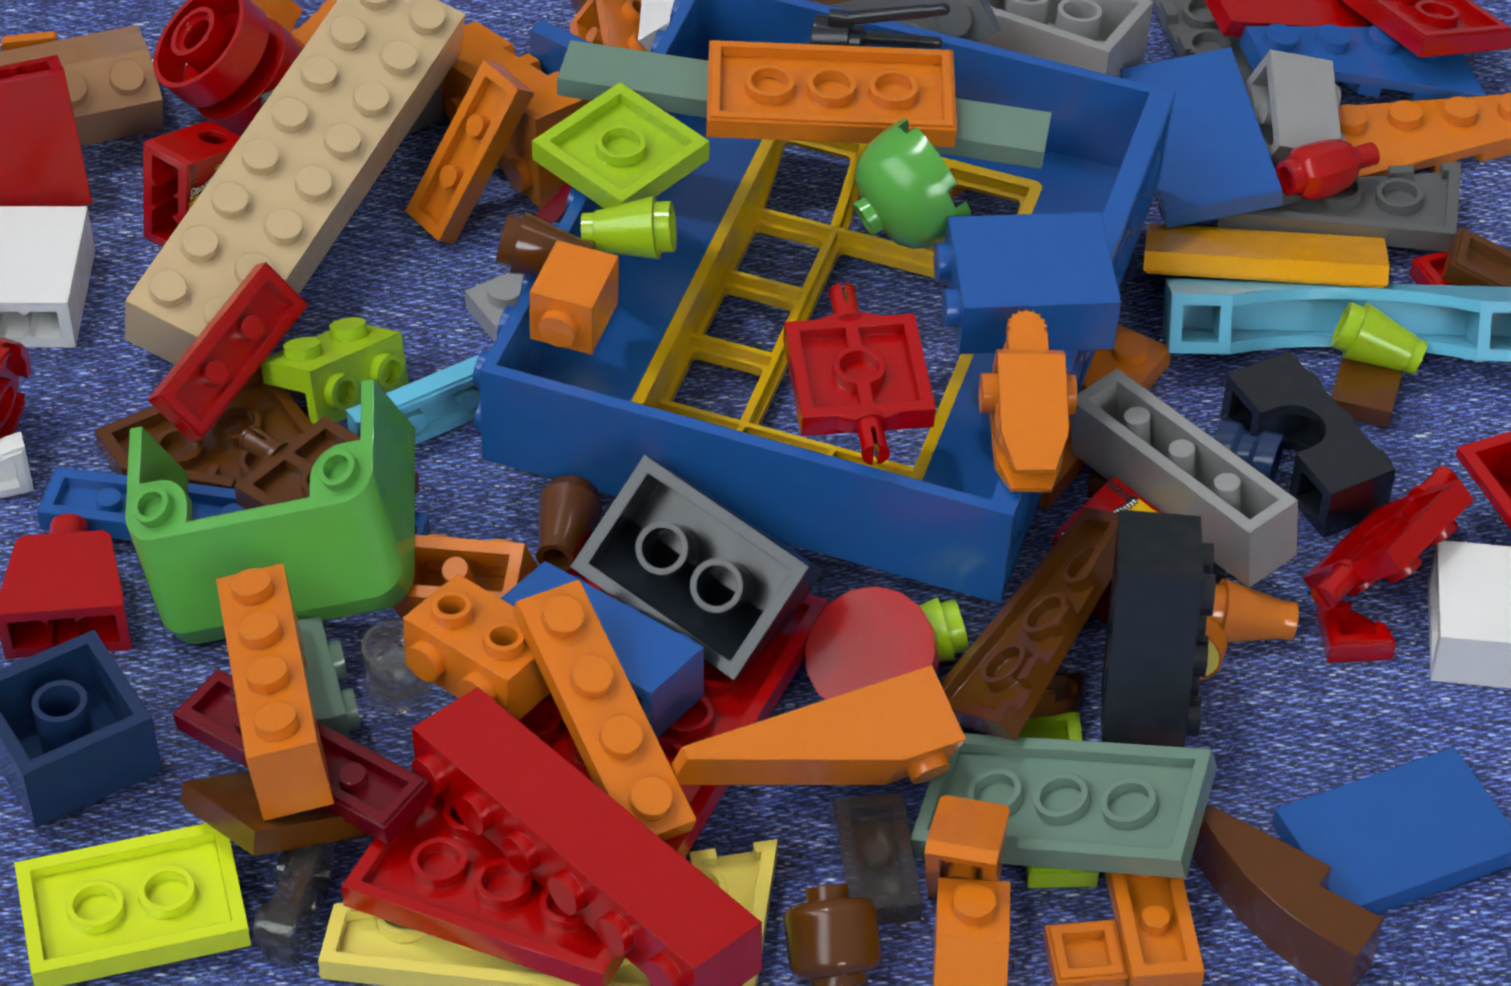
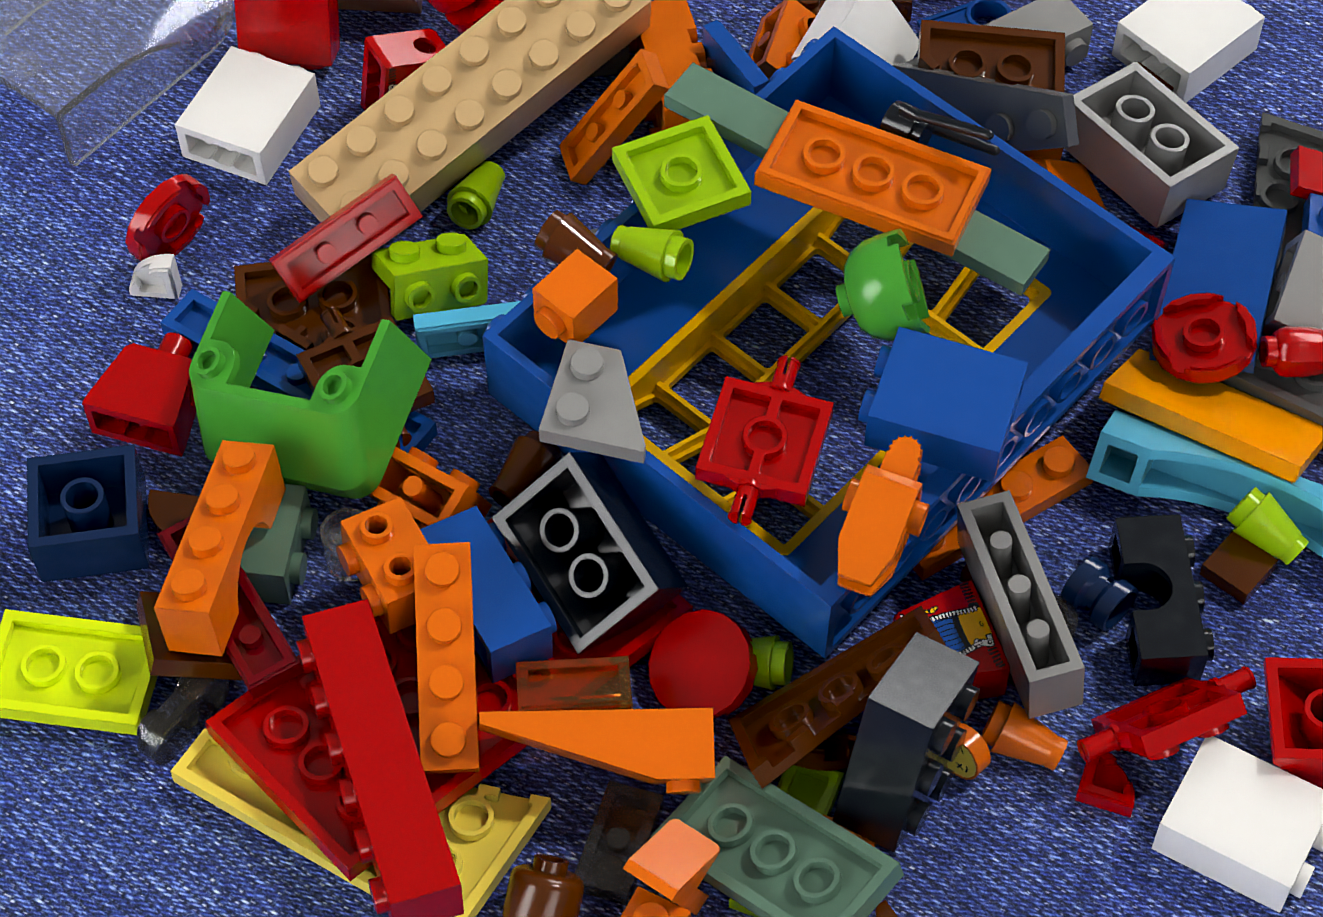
camera: 25 degrees right, 10 degrees up
none -> reddish brown tile [148,489,199,532]
none -> lime cone [447,161,505,229]
none -> clear orange tile [516,656,633,711]
none -> light grey wing [539,339,646,464]
none -> red tile [1151,293,1257,383]

